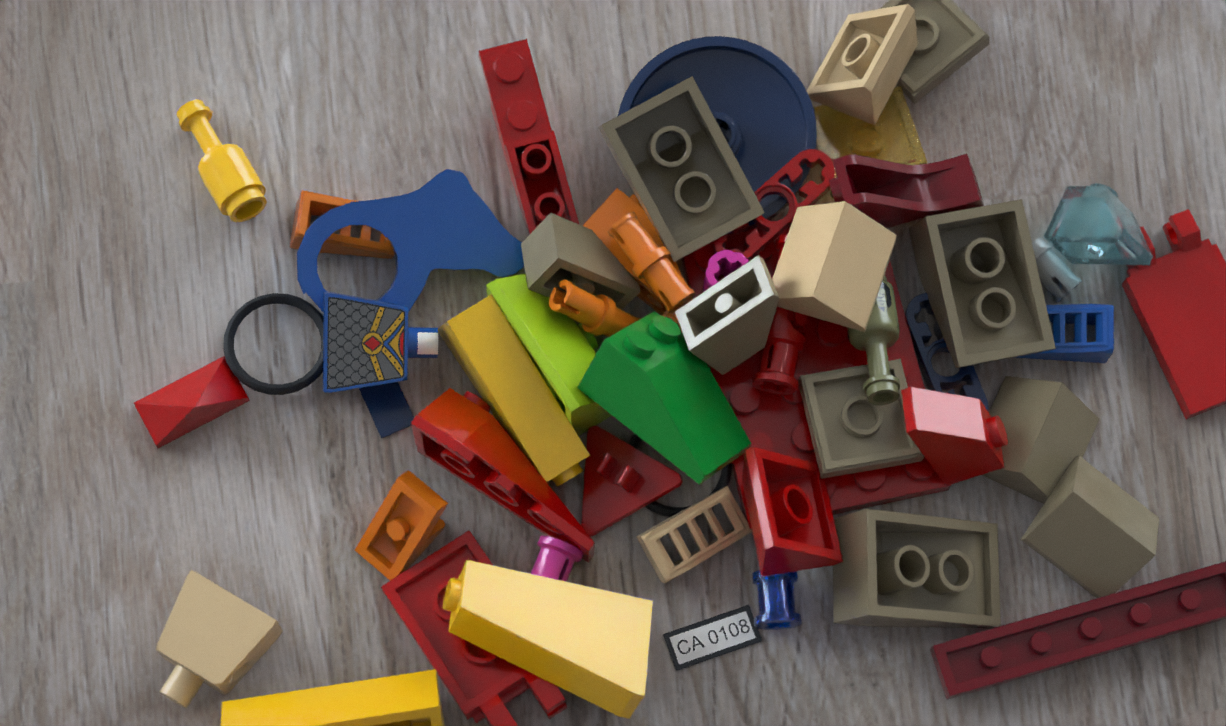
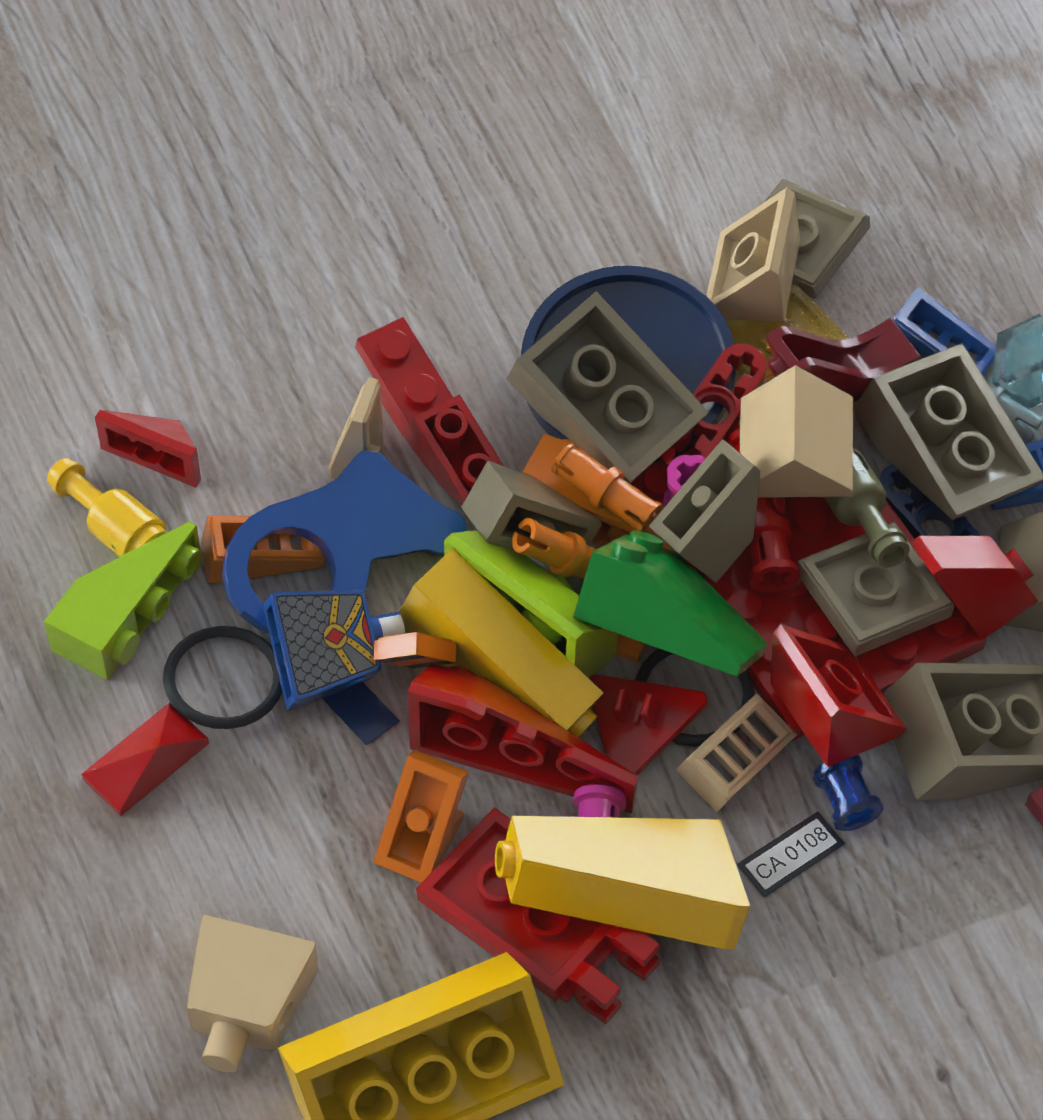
camera: 15 degrees left, 15 degrees down
none -> lime slope [43,521,202,680]
none -> red slope [95,409,201,488]
none -> tan slope [328,377,383,479]
none -> orange tile [374,632,456,669]
none -> blue slope [892,287,1002,376]

